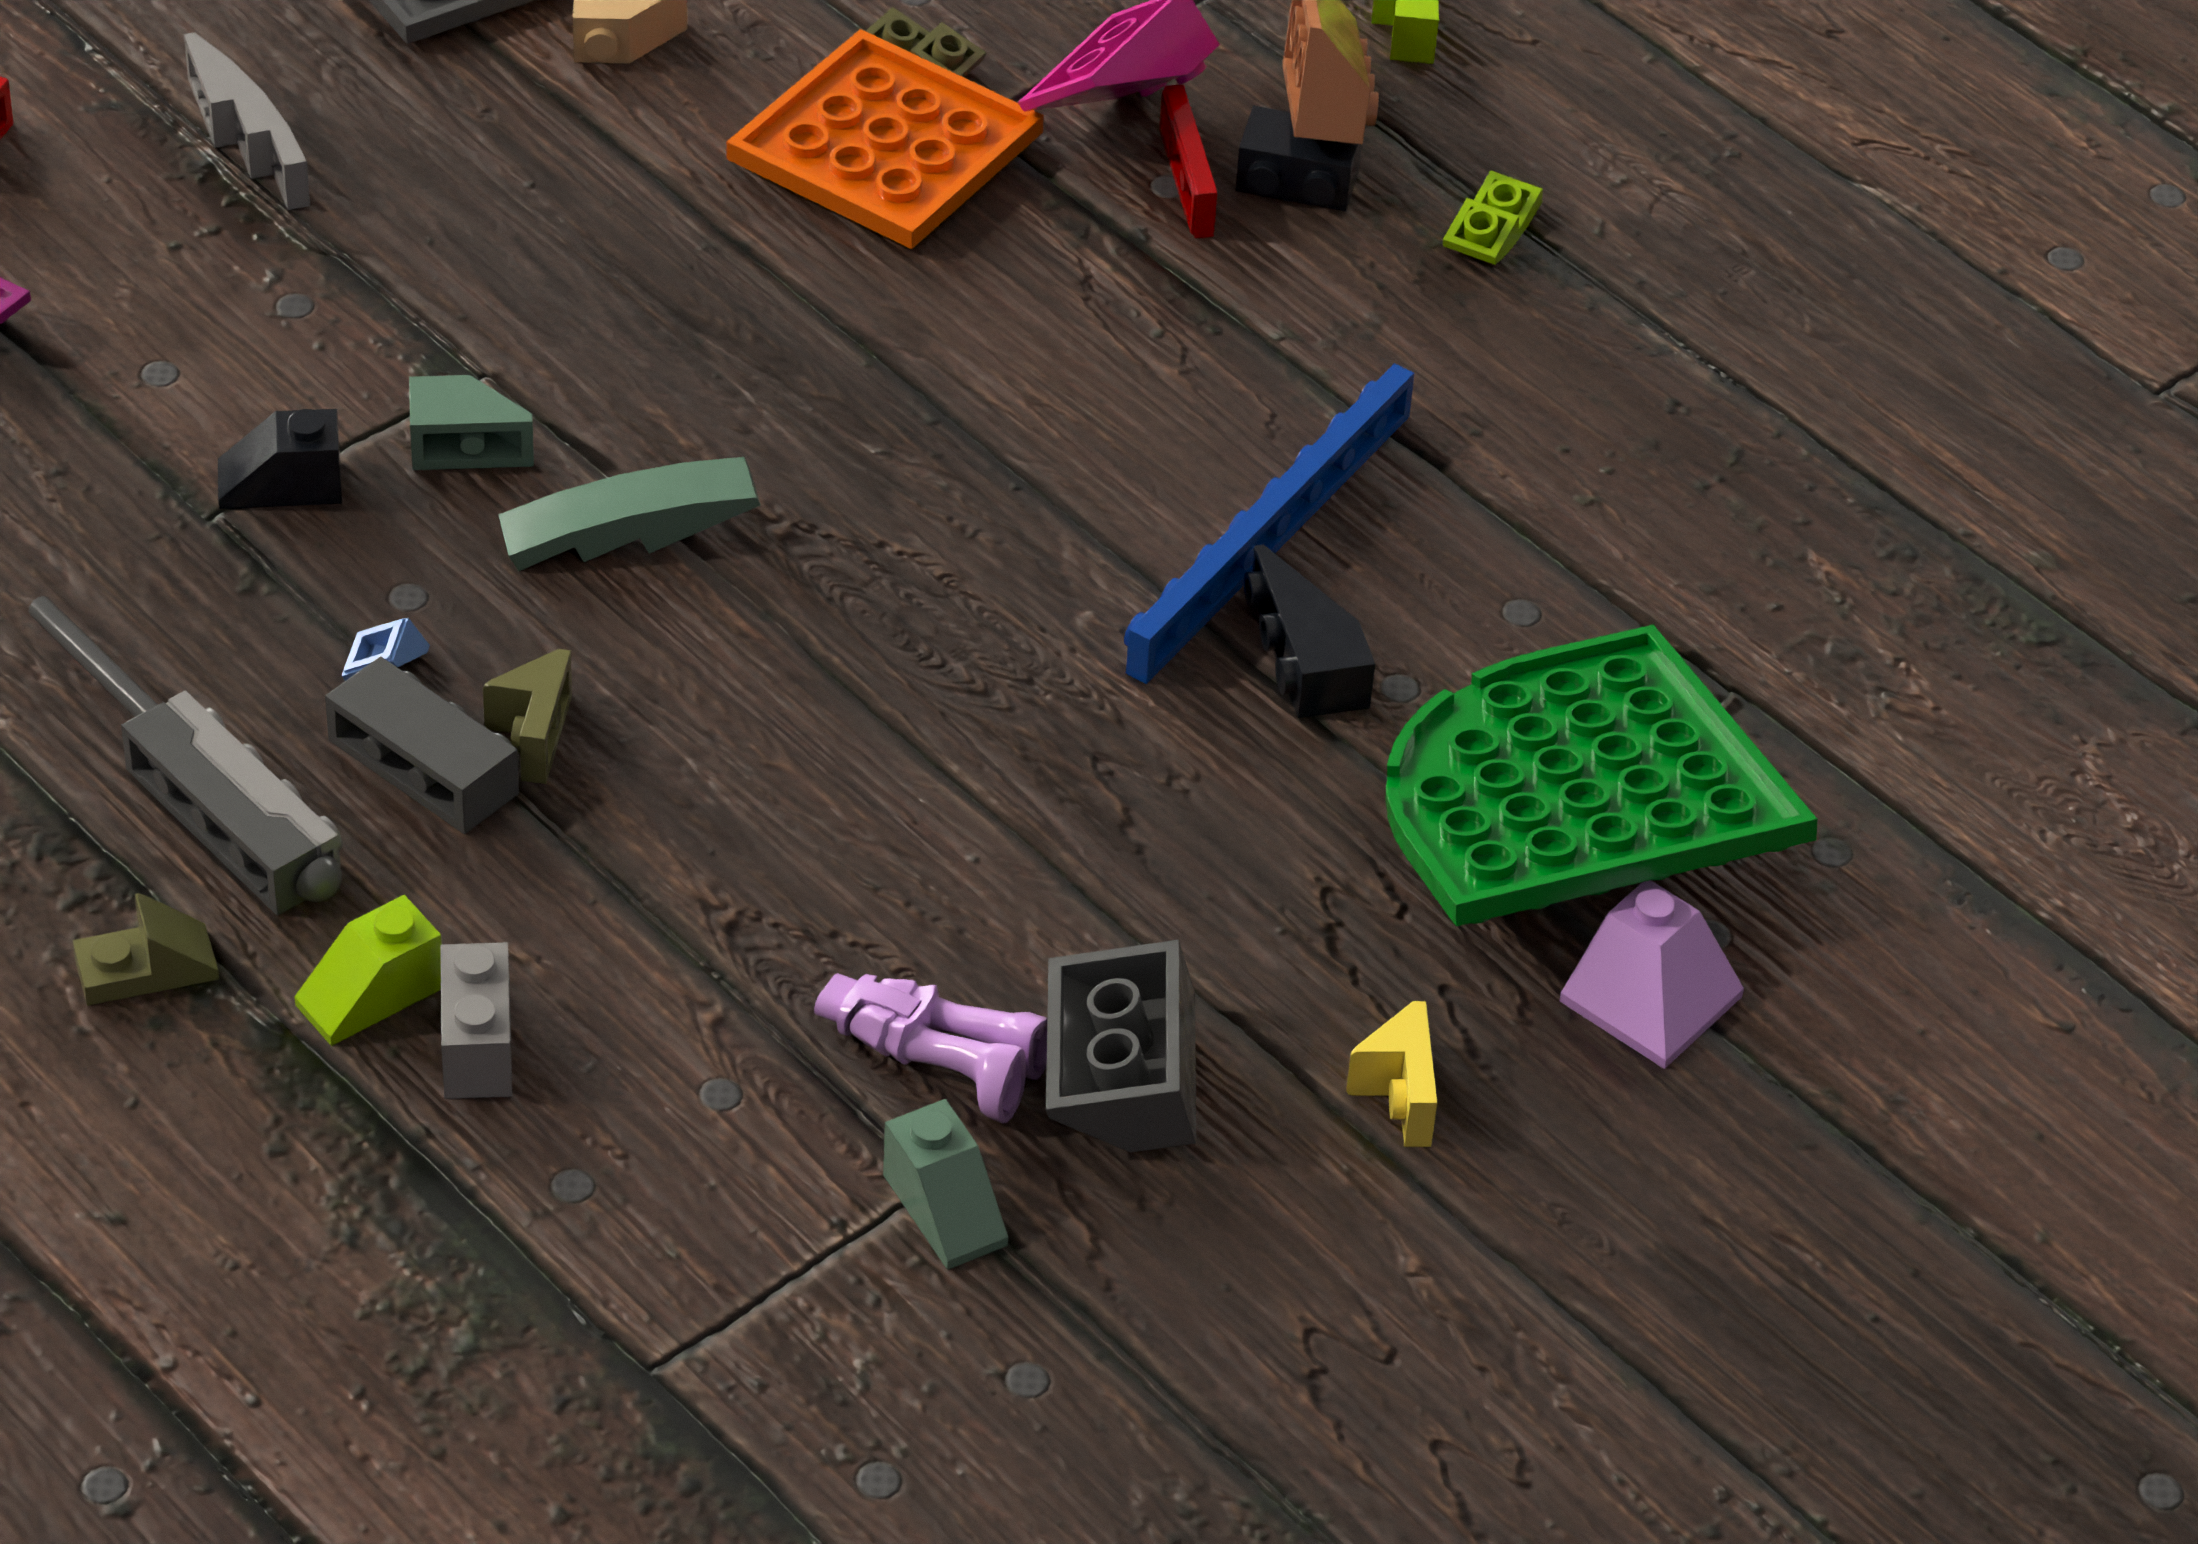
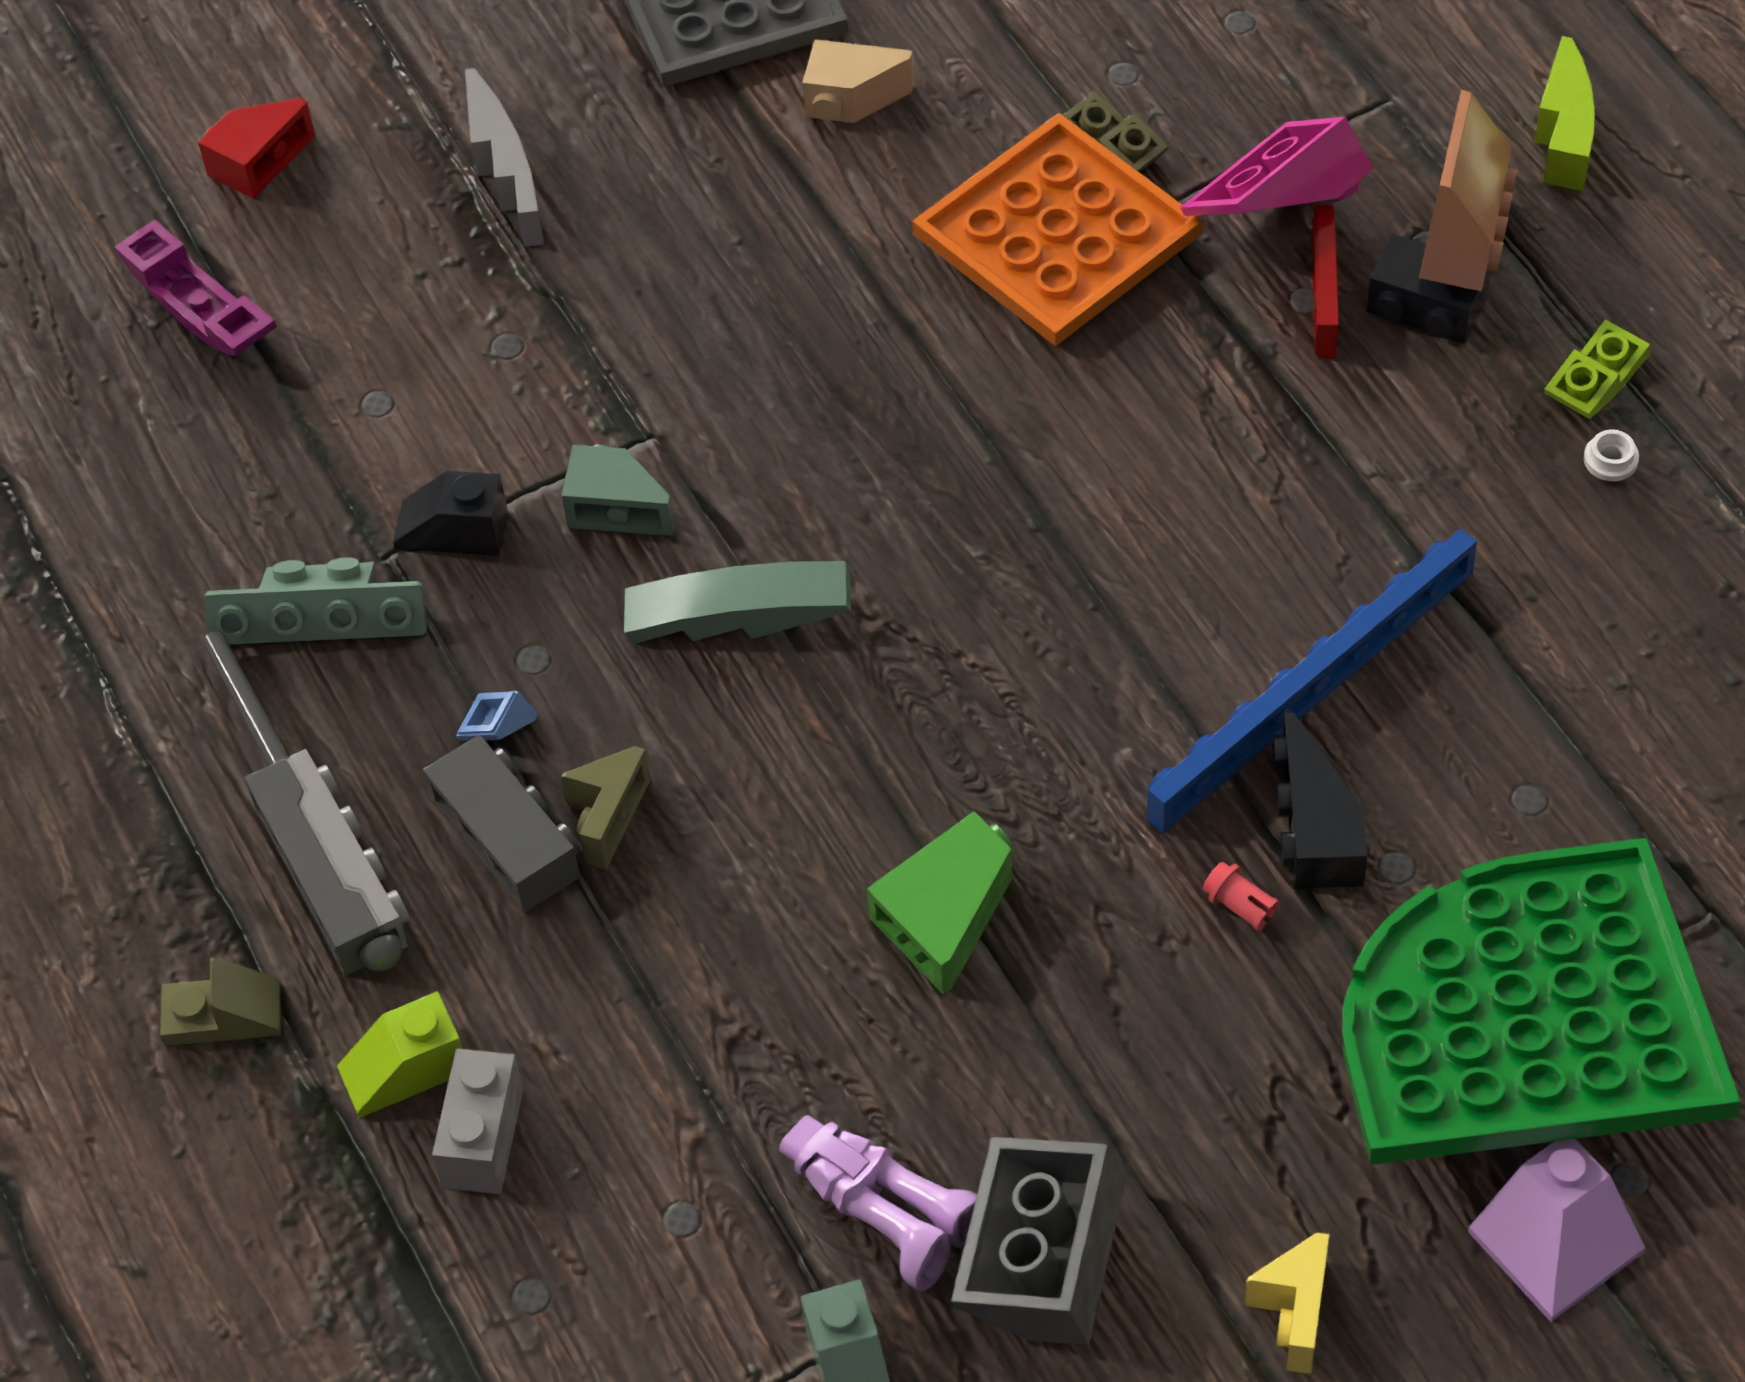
camera: 20 degrees right, 10 degrees up
none -> sand green bracket [203,557,427,644]
none -> bright green slope [867,812,1013,995]
none -> coral pin [1203,862,1280,932]
none -> white plate [1584,430,1639,481]

